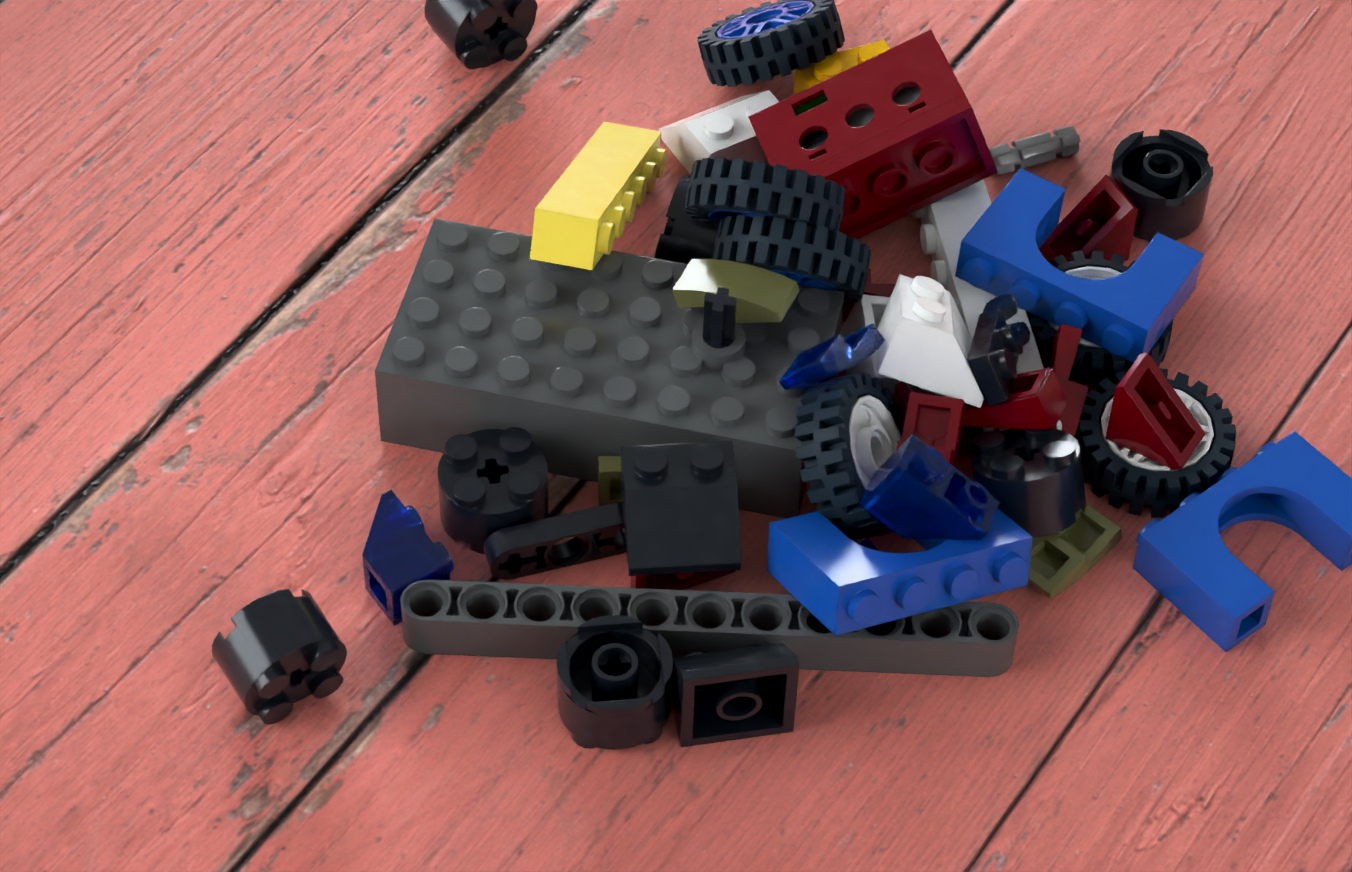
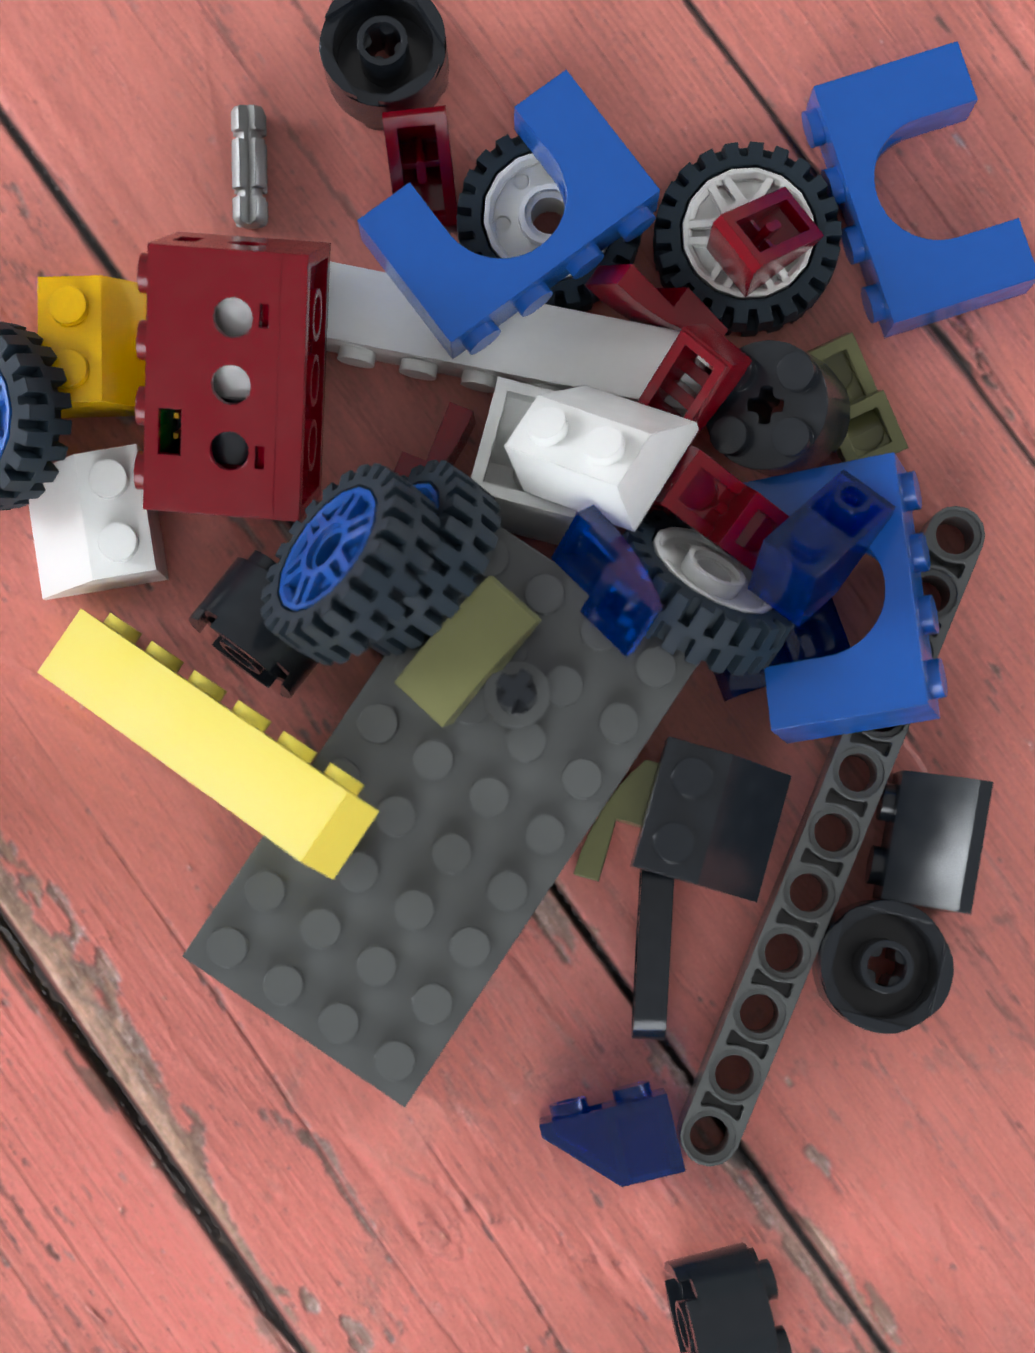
camera: 60 degrees left, 35 degrees up
black brick [438,427,549,554] -> none
black hinge [967,293,1030,406] -> none

